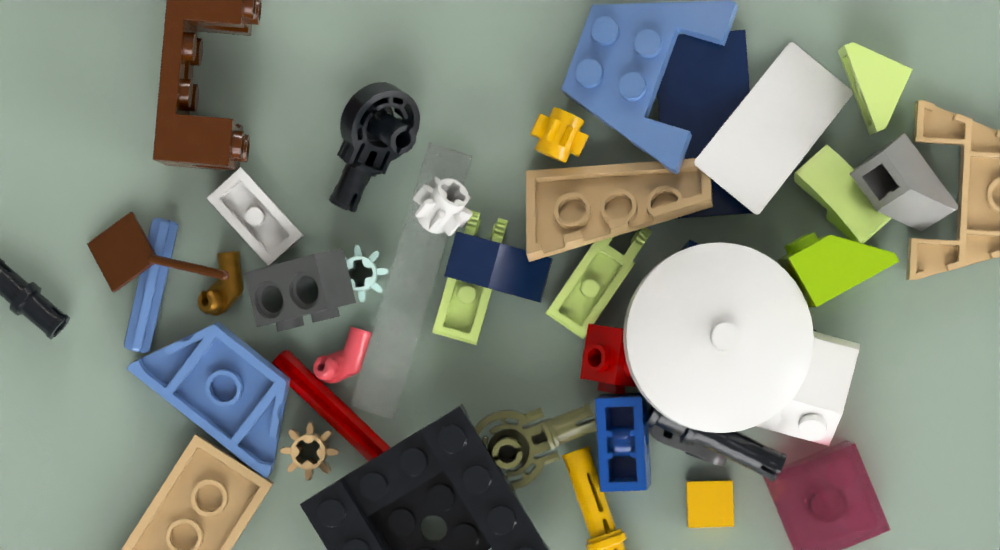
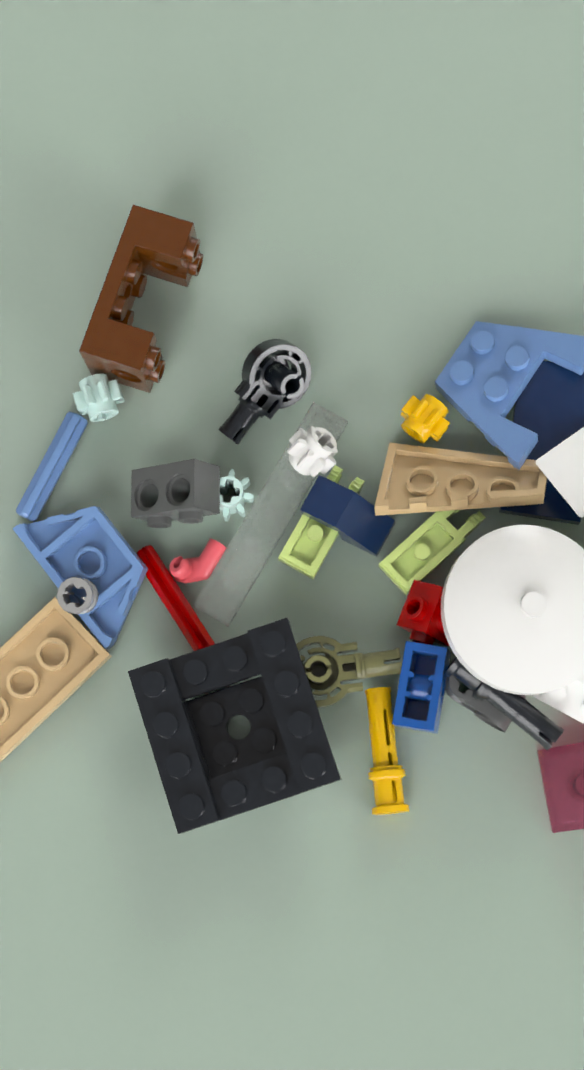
camera: 20 degrees right, 10 degrees down
reddish brown piece [87,212,229,293] -> none
pearl gold arm [197,251,244,316] -> none
white plate [207,167,304,266] -> none
tan gear [280,422,339,480] -> none
yellow tile [686,479,734,528] -> none
none -> light grey bush [57,577,98,614]
none -> light aqua gear [73,373,124,422]

